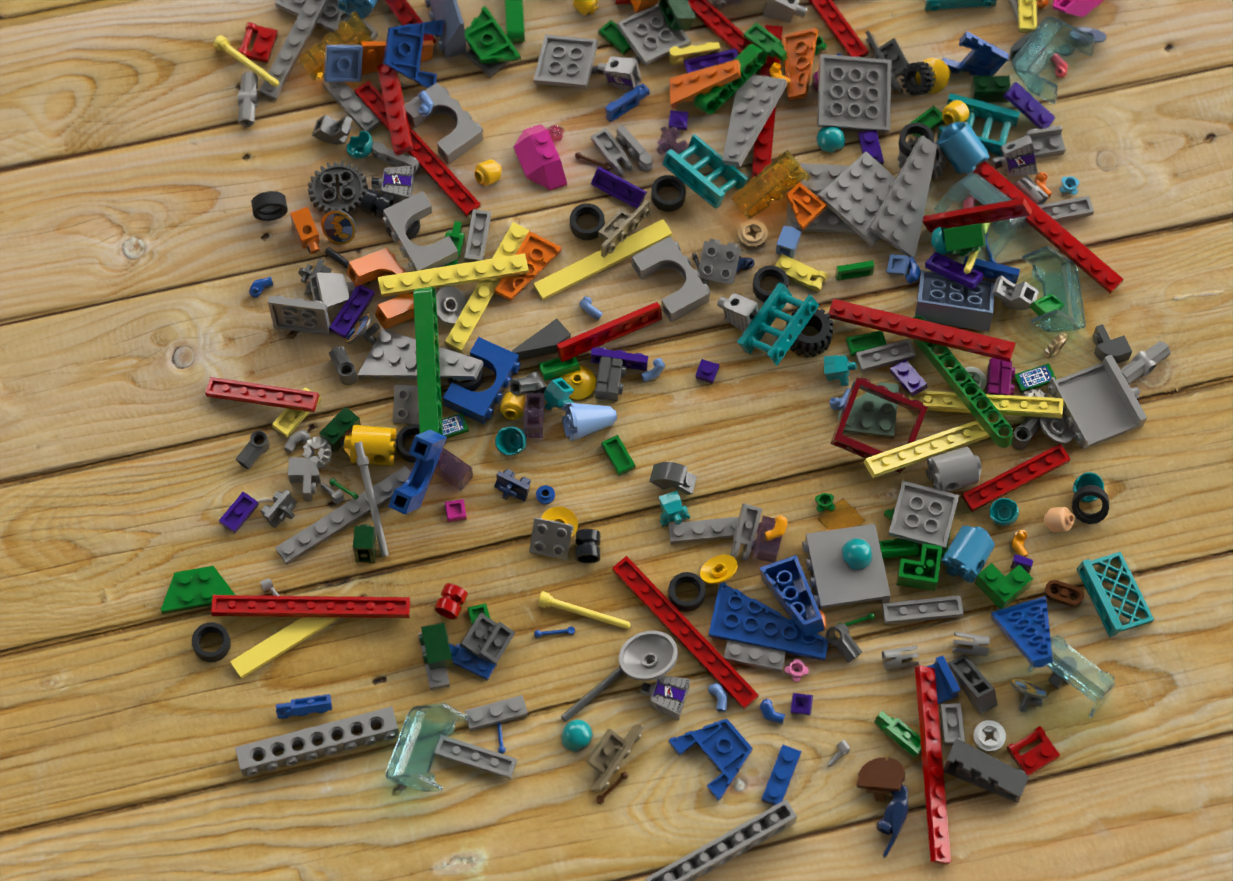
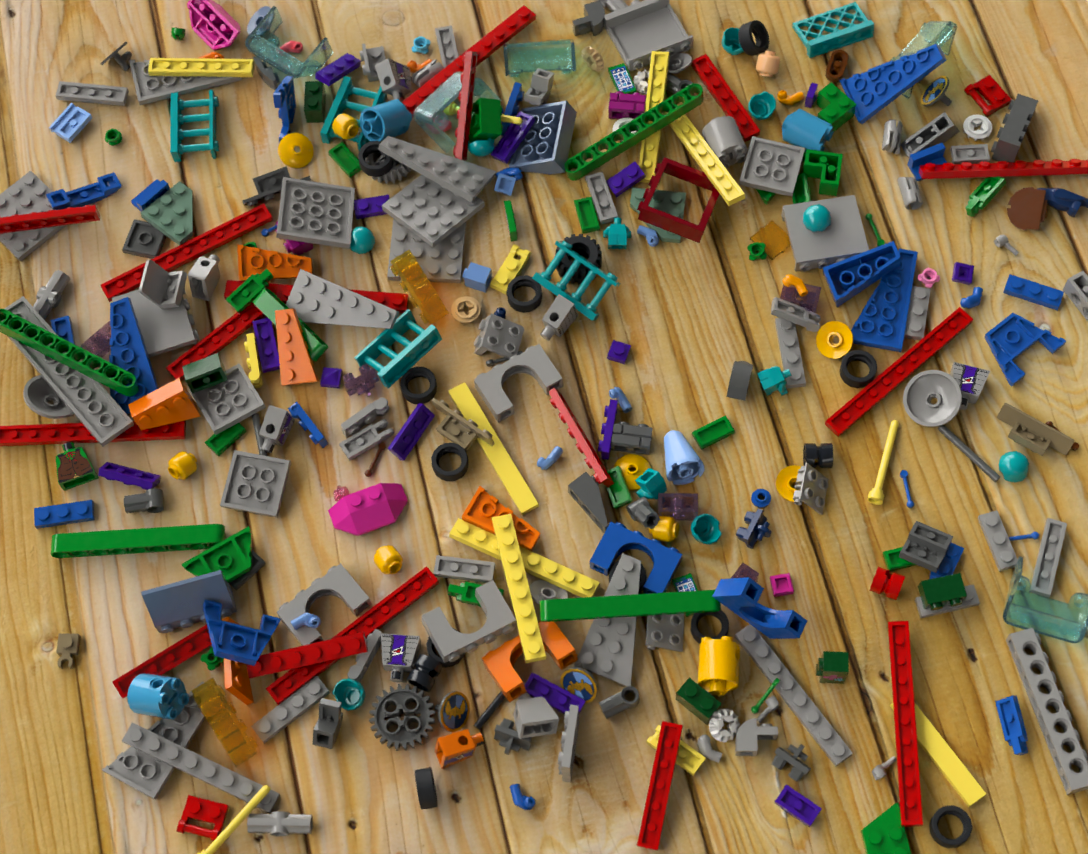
camera: 85 degrees left, 0 degrees up
dark grey piece [236,431,270,470] -> none
medium blue plate [324,45,363,82] -> none
light grey bar [355,442,389,557] -> none
medium blue arm [708,683,728,712] -> none
light orange arm [770,63,791,88] -> none
orange wing [787,182,827,231] -> none
dark grey piece [826,623,862,663] -> none
red plate [828,299,1016,362] -> none
light grey plate [882,595,964,624] -> none
black tyre [901,61,936,96] -> none
green tile [1029,293,1065,319] -> none

